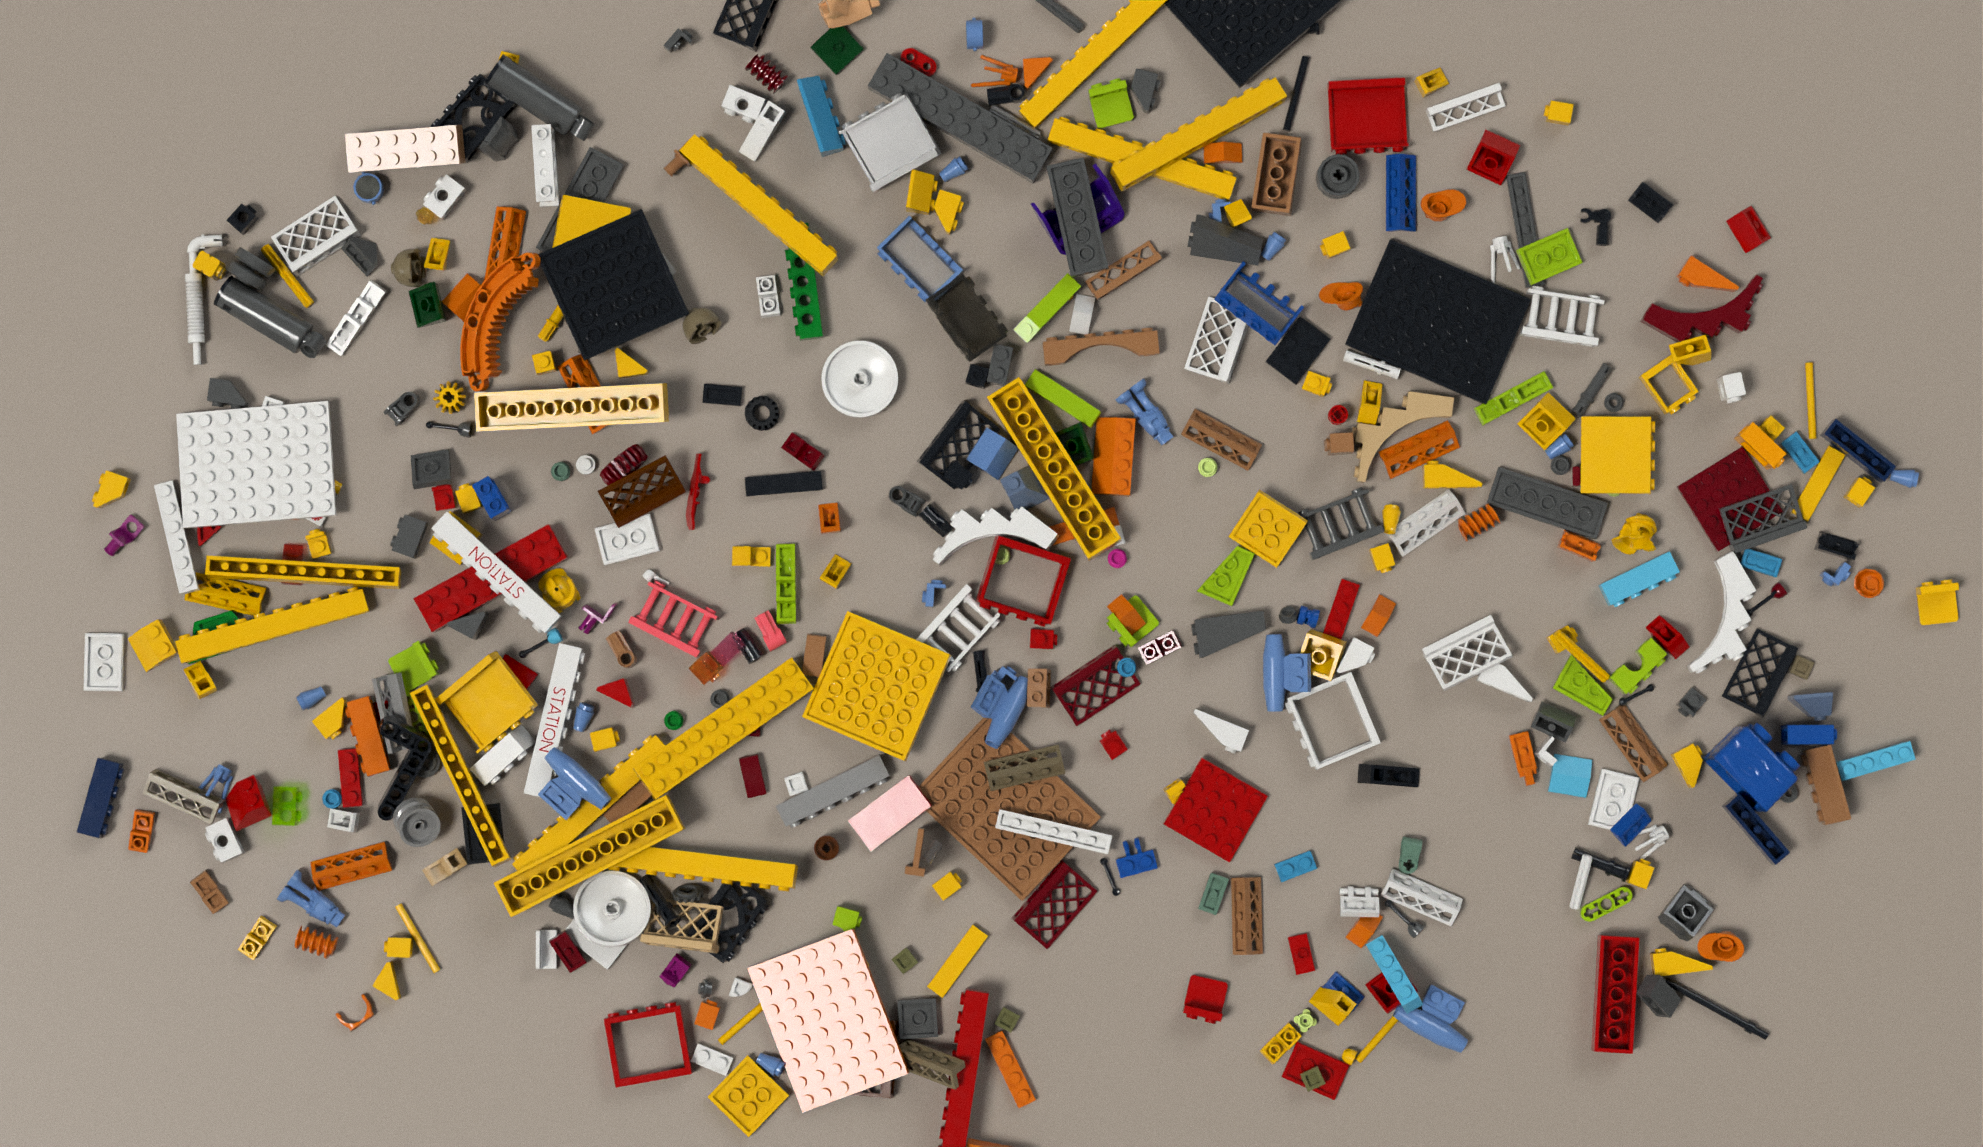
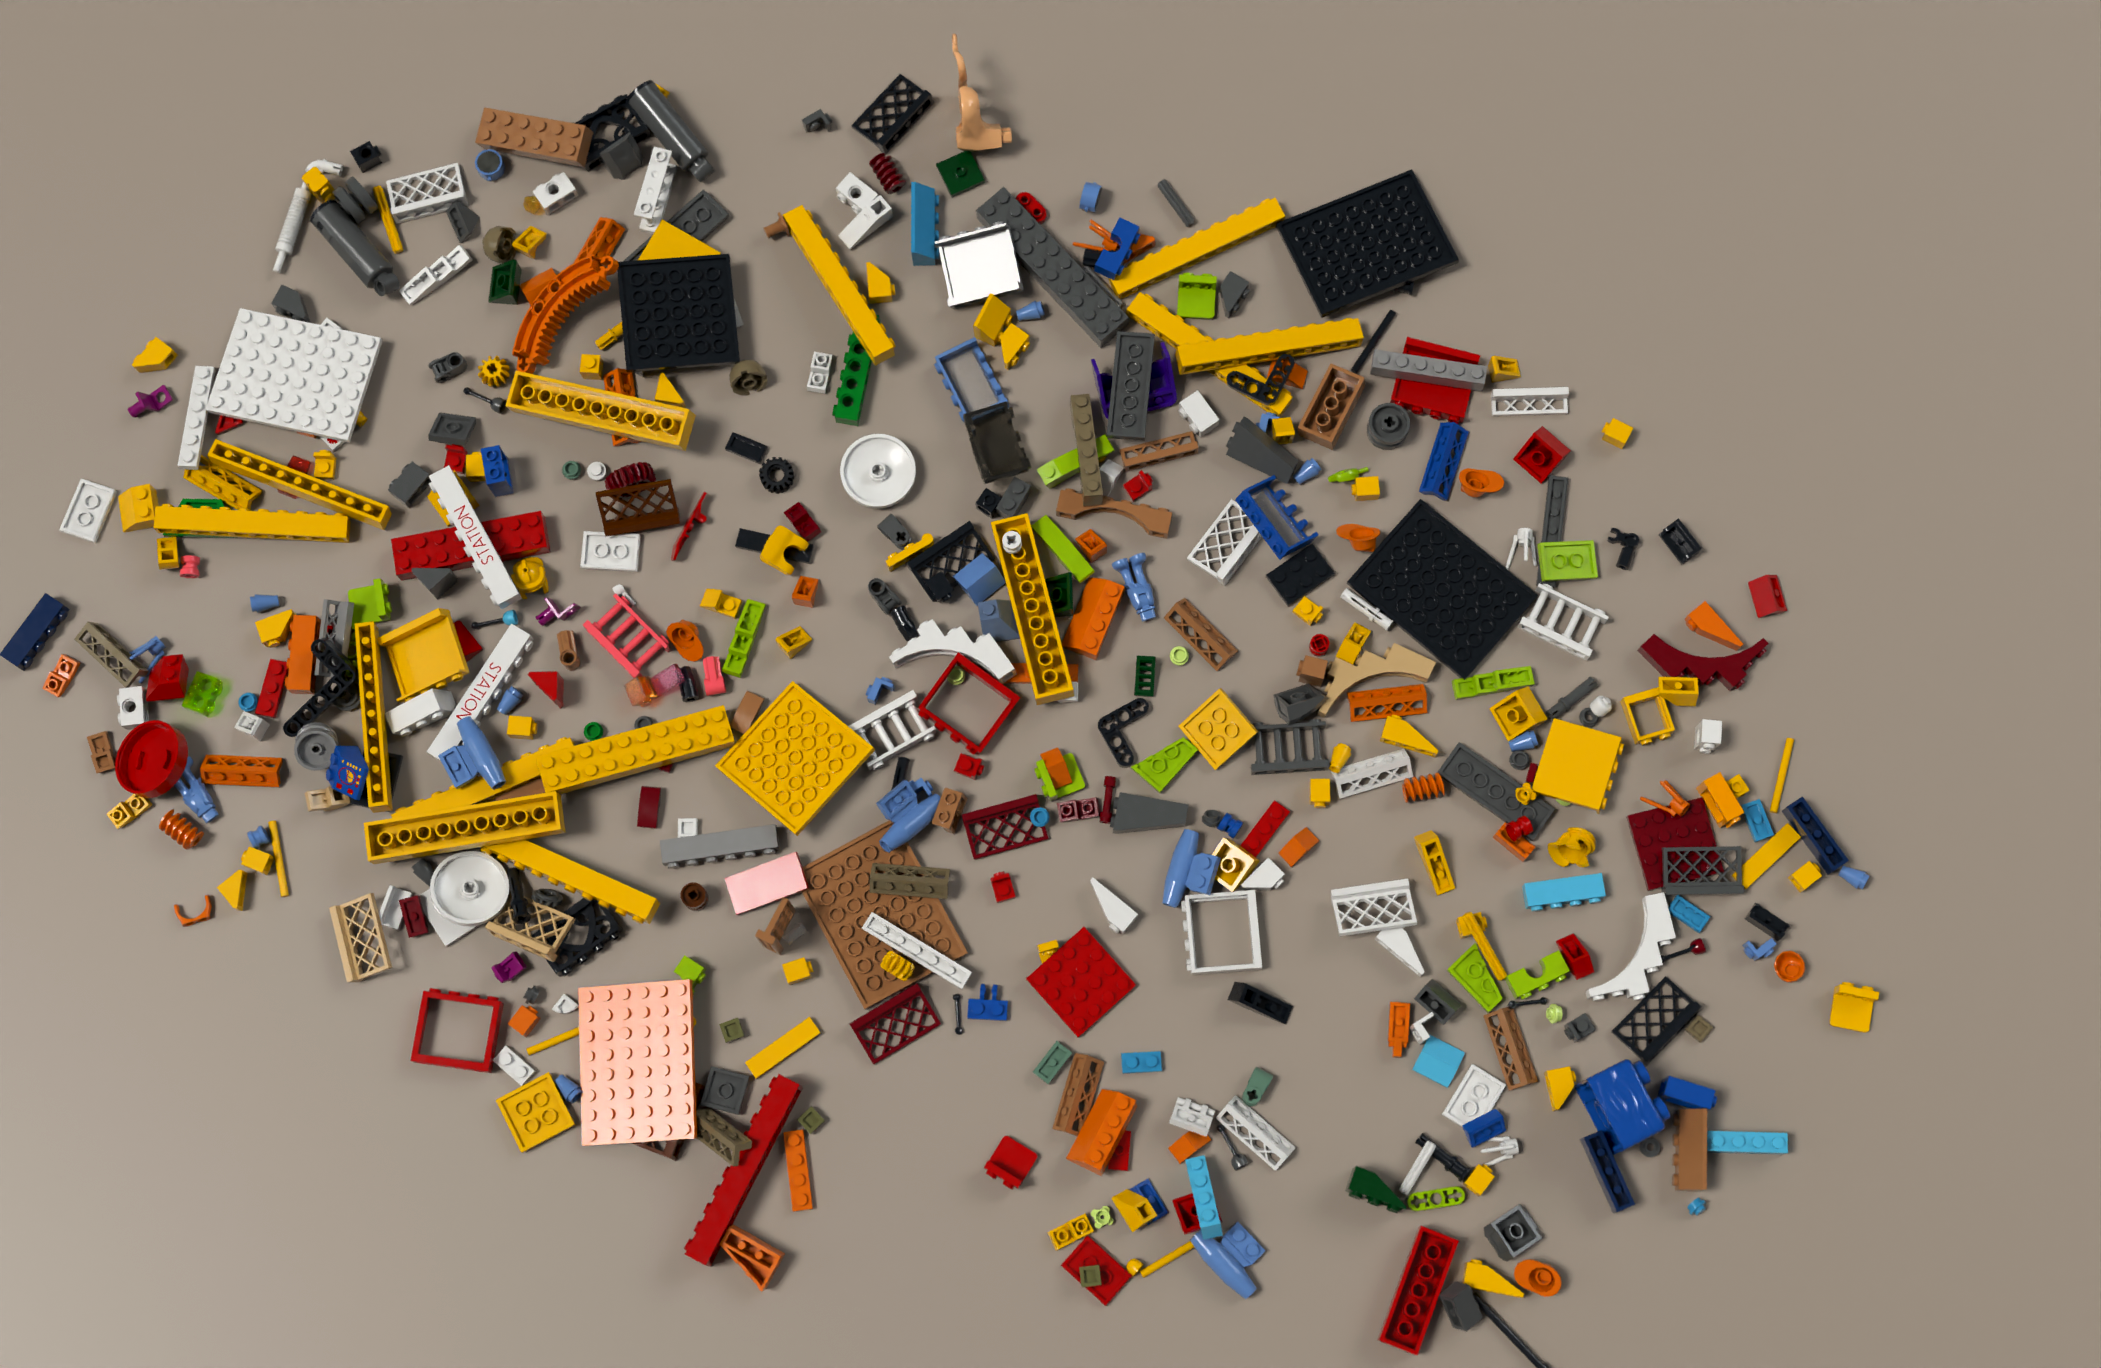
camera: 25 degrees right, 10 degrees down
dark pink plate [1108,549,1127,568] -> none
sand blue slope [1788,692,1833,721] -> none
none -> red brick [115,720,188,798]
none -> coral wheel [180,555,200,578]
none -> medium blue wheel [247,825,271,849]
none -> blue slope [326,746,369,800]
none -> tan fence [329,893,392,982]
none -> orange piece [666,619,704,662]
none -> yellow piece [759,525,809,576]
none -> yellow slope [866,262,895,304]
none -> dark grey piece [877,513,912,550]
none -> yellow gear [880,951,915,981]
none -> yellow plate [885,533,934,572]
none -> white wheel [1002,531,1022,554]
none -> orange slope [1066,1089,1137,1176]
none -> dark tan arch [1070,394,1103,506]
none -> orange slope [1075,529,1107,563]
none -> blue arch [1094,217,1141,280]
none -> black beam [1098,698,1149,768]
none -> dark red bar [1099,776,1116,824]
none -> red bracket [1123,470,1153,502]
none -> dark green slope [1134,656,1156,697]
none -> white brick [1178,390,1219,438]
none -> black beam [1227,354,1294,406]
none -> dark grey slope [1273,683,1328,725]
none -> lime hand [1328,467,1368,482]
none -> dark green slope [1345,1166,1406,1214]
none -> light grey brick [1370,349,1487,391]
none -> yellow slope [1414,830,1455,896]
none -> red wheel [1506,816,1533,841]
none -> yellow plate [1515,782,1537,805]
none -> yellowish green plate [1546,1004,1563,1024]
none -> white piece [1590,695,1612,717]
none -> orange plant [1640,780,1690,817]
none -> dark azure plate [1687,1197,1706,1216]

